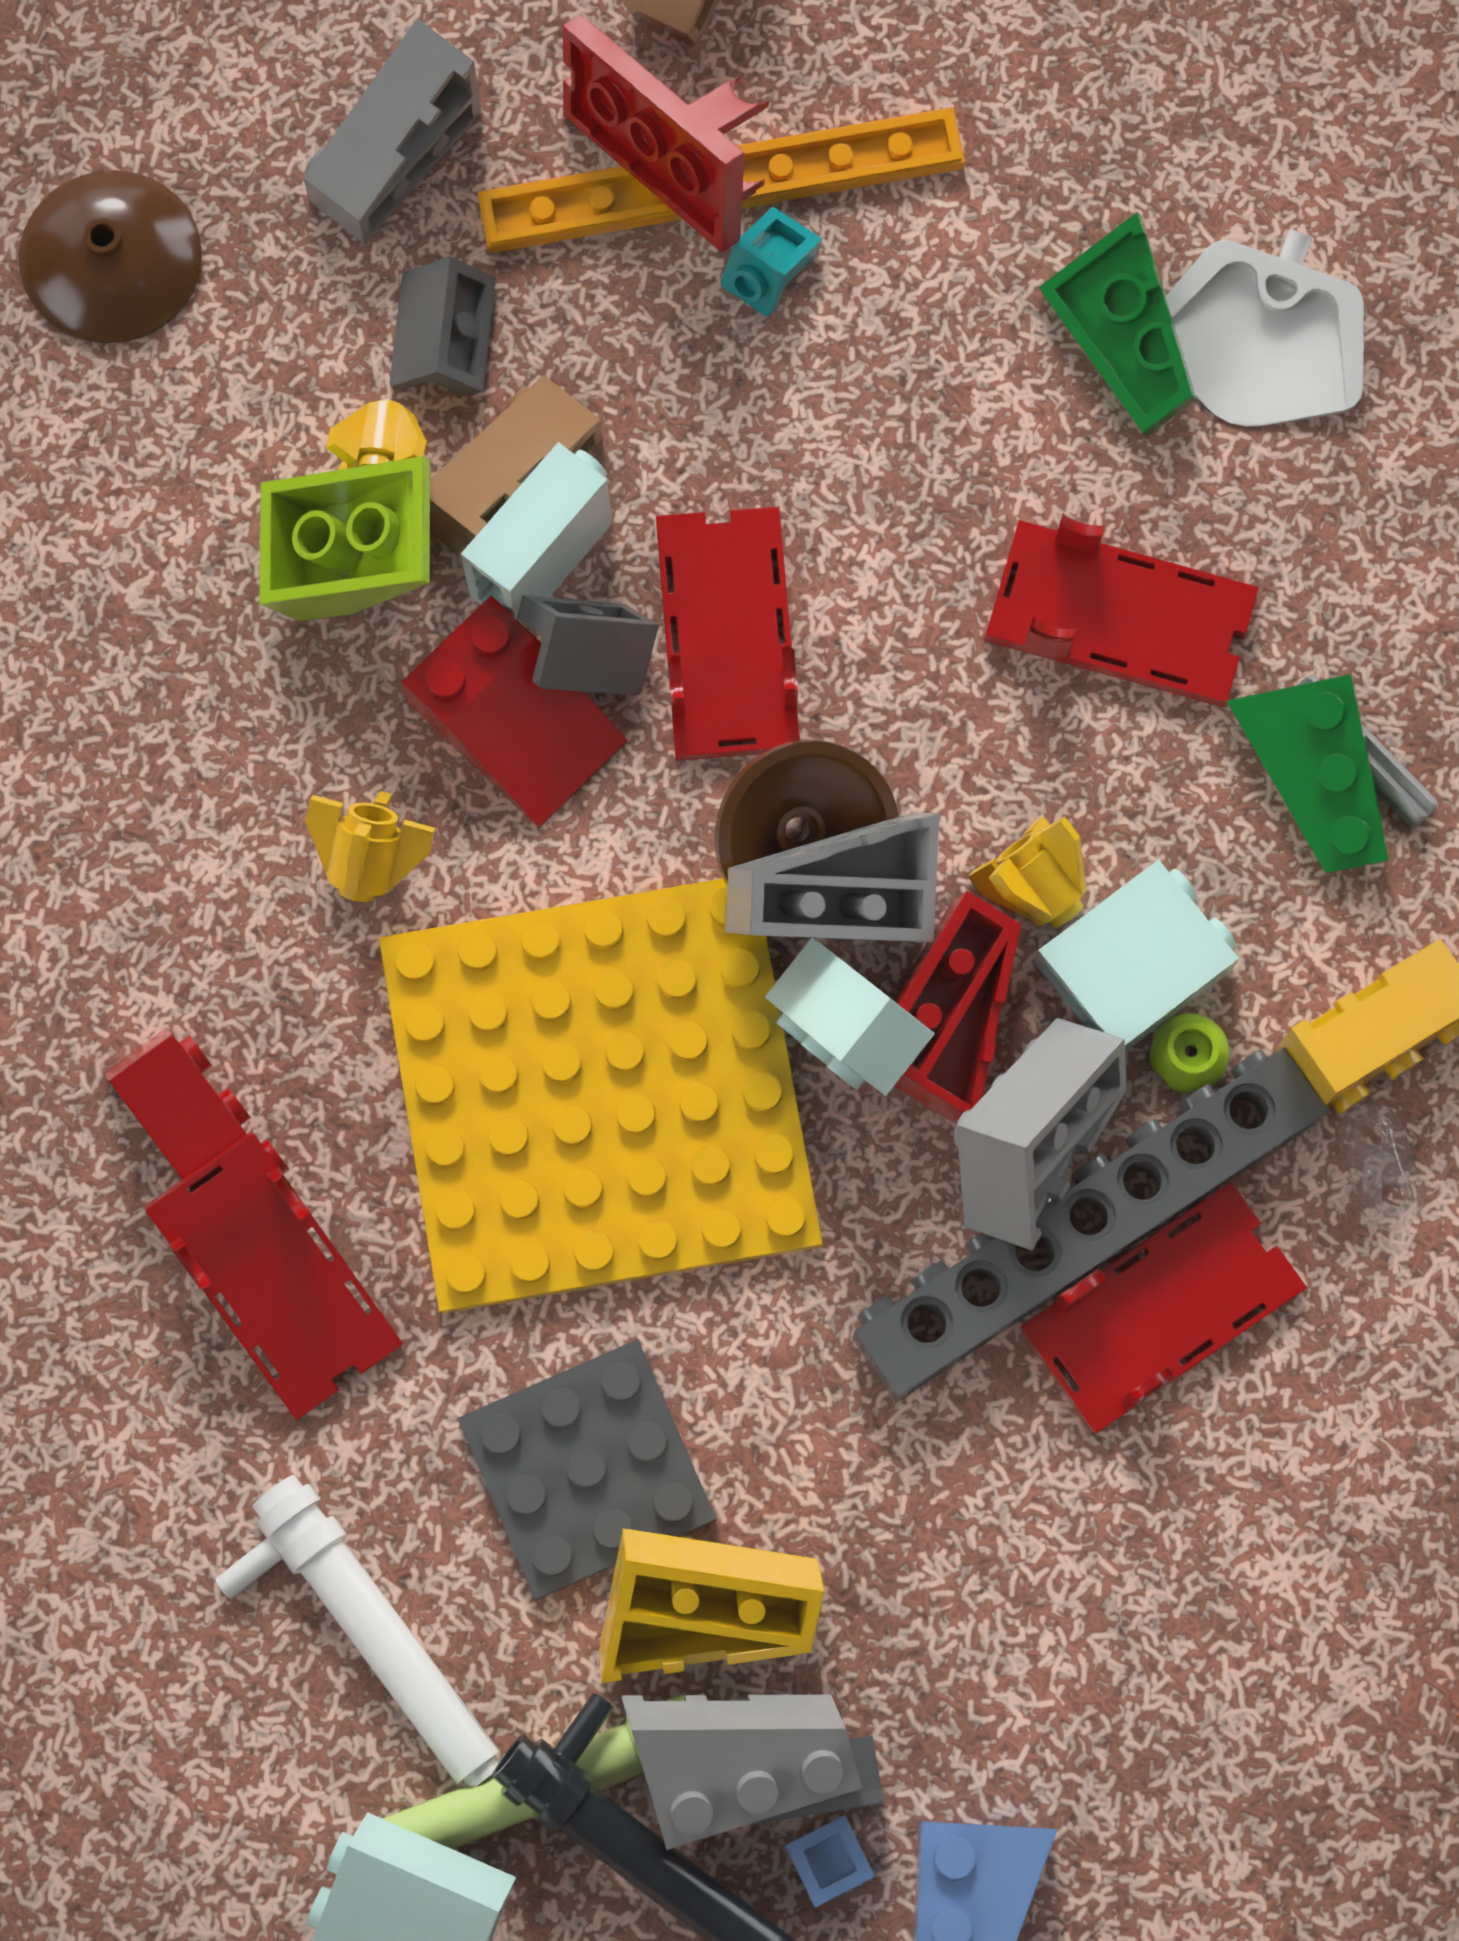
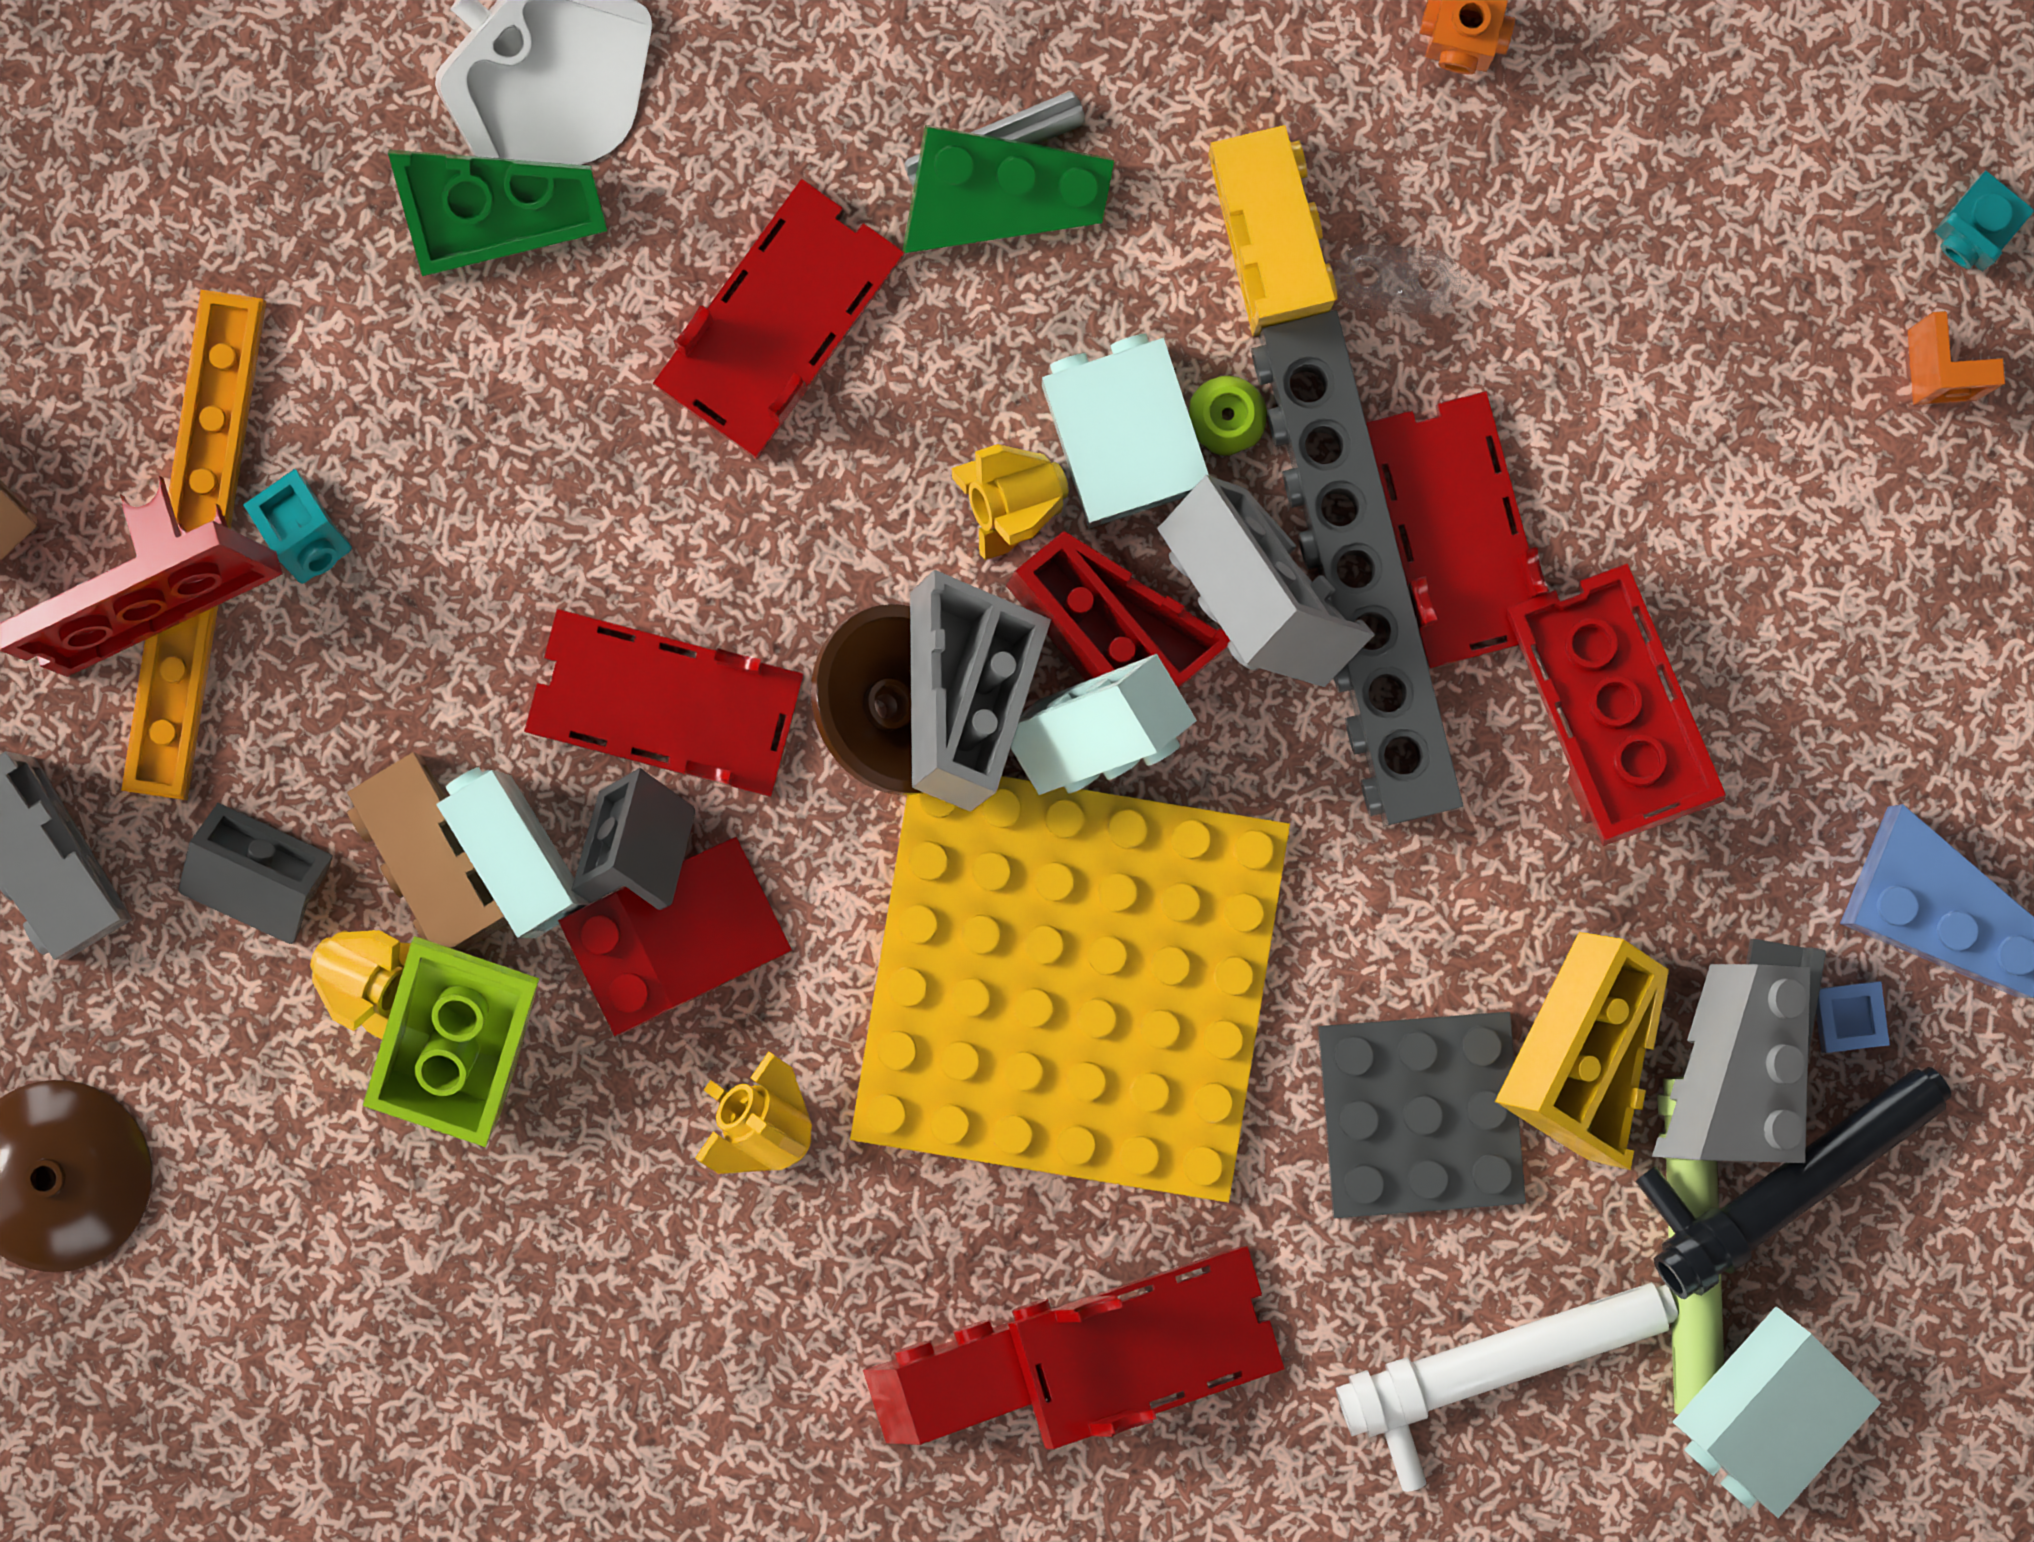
camera: 70 degrees left, 10 degrees up
none -> red piece [1507,563,1726,846]

